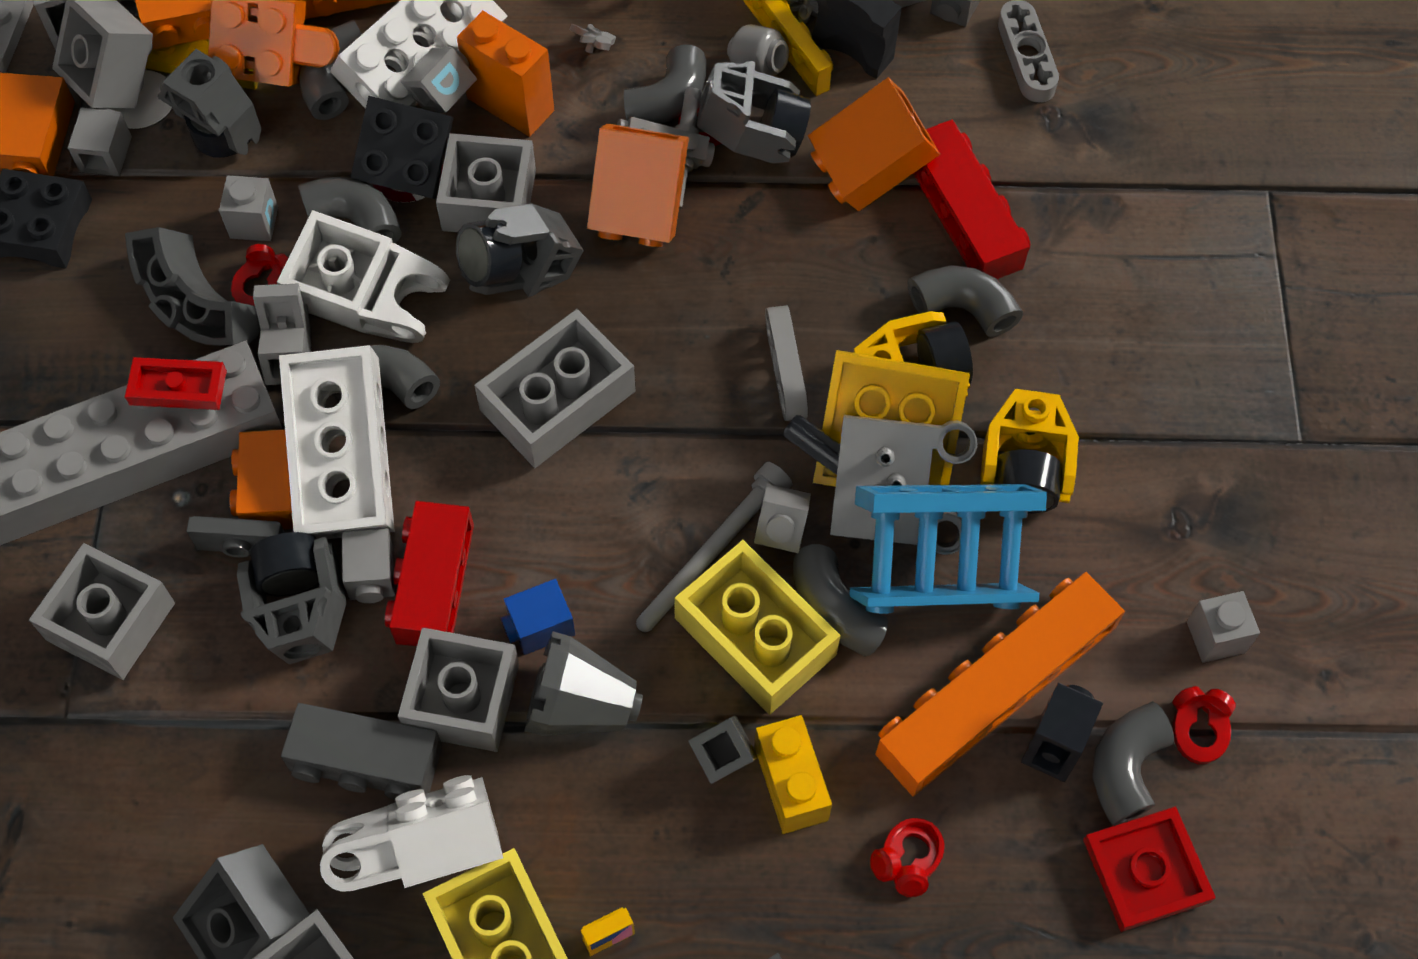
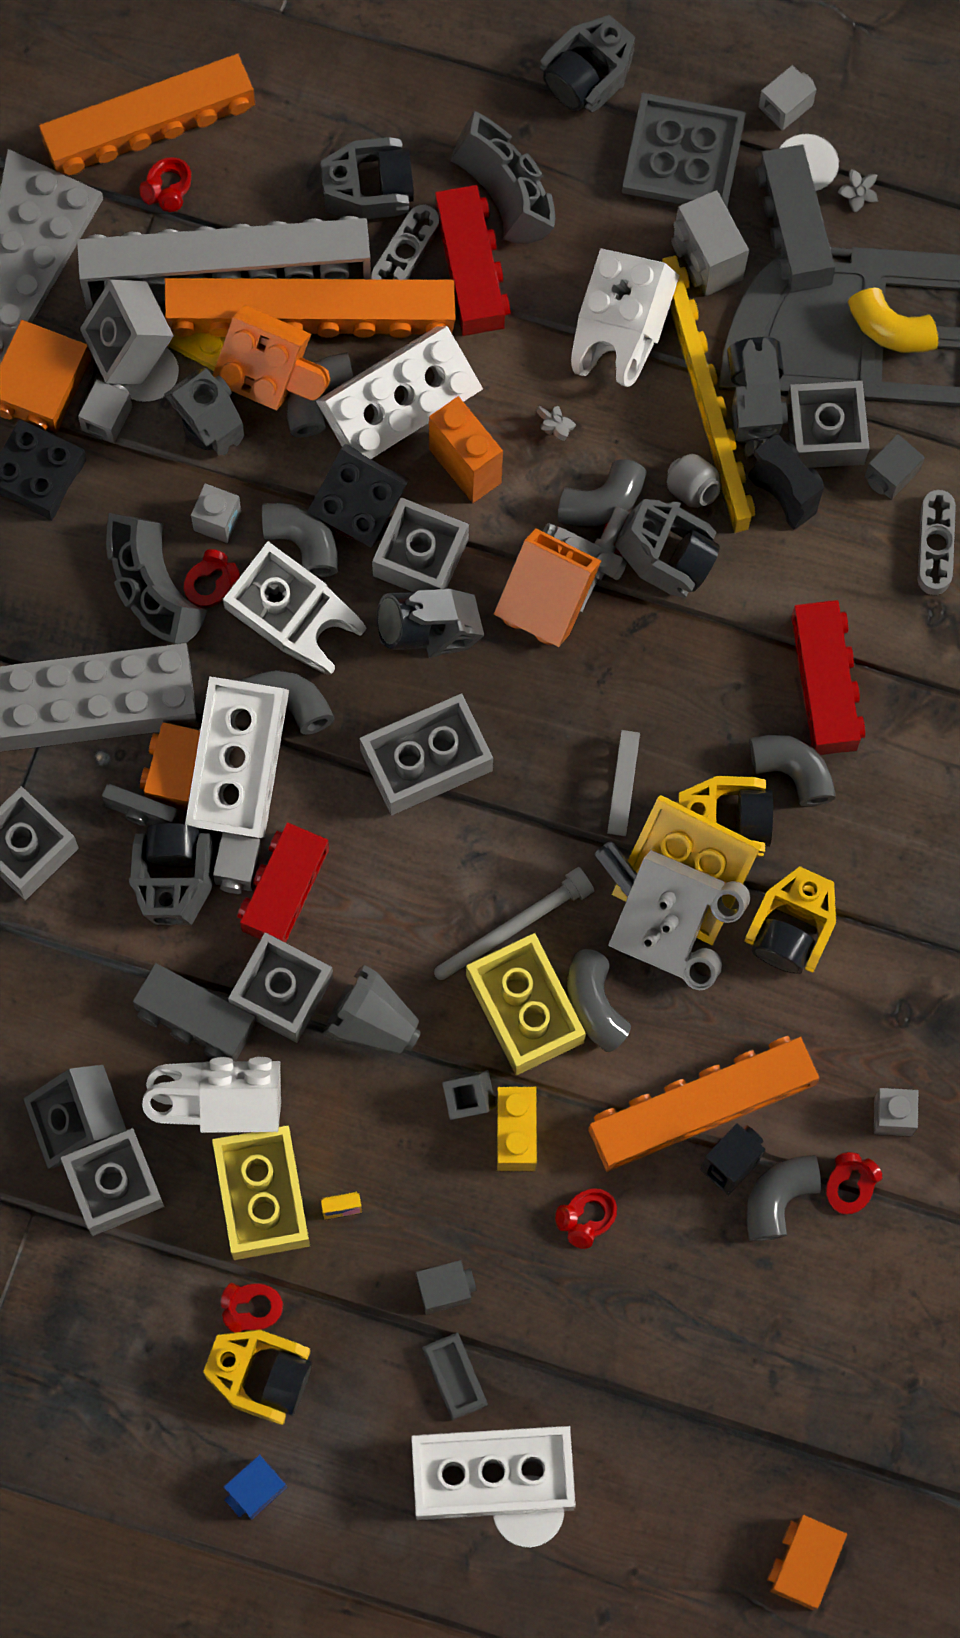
camera: 15 degrees right, 10 degrees up
red plate [125,357,227,410] -> none
light grey brick [253,283,311,385] -> none
light grey brick [400,47,477,113] -> none
blue brick [500,579,575,655] -> none
light grey brick [754,484,811,553] -> none
orange brick [807,77,940,211] -> none
dark azure fence [850,484,1047,614] -> none
red plate [1083,806,1216,932] -> none

